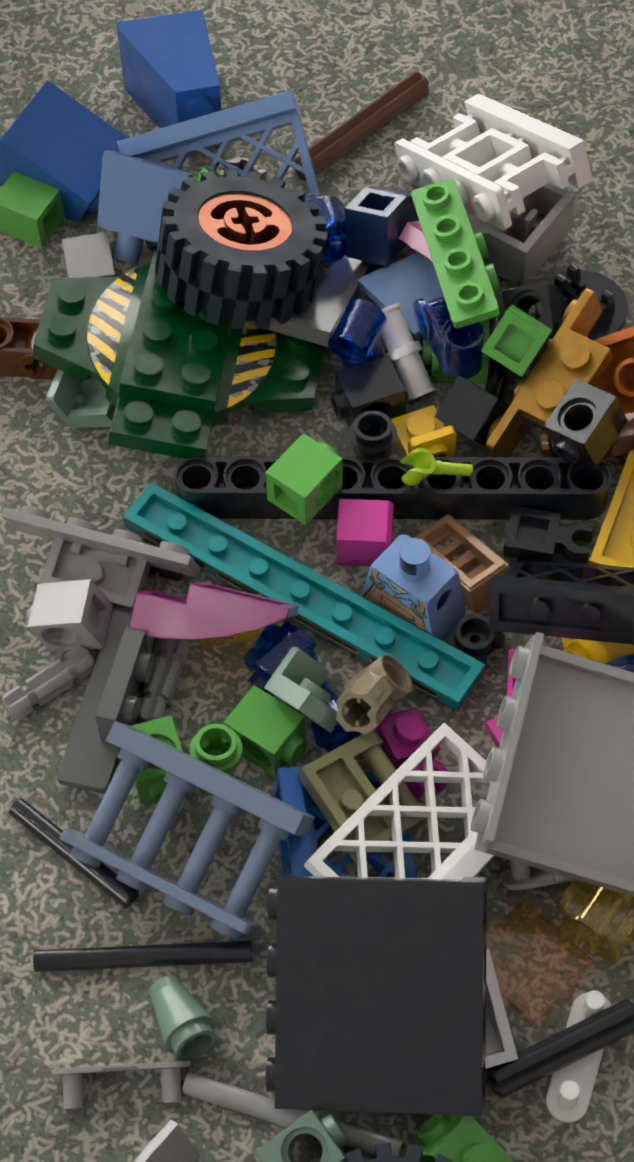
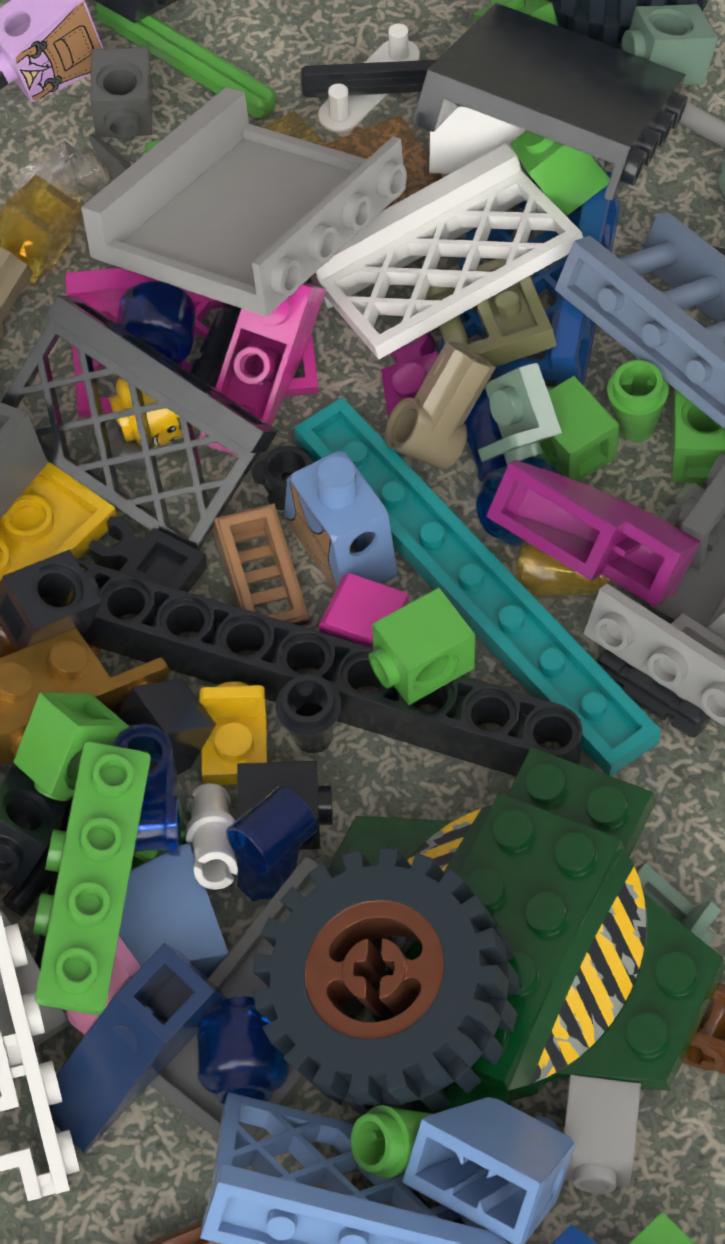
camera: 160 degrees left, 0 degrees up
lime hand [400,448,473,486] -> none

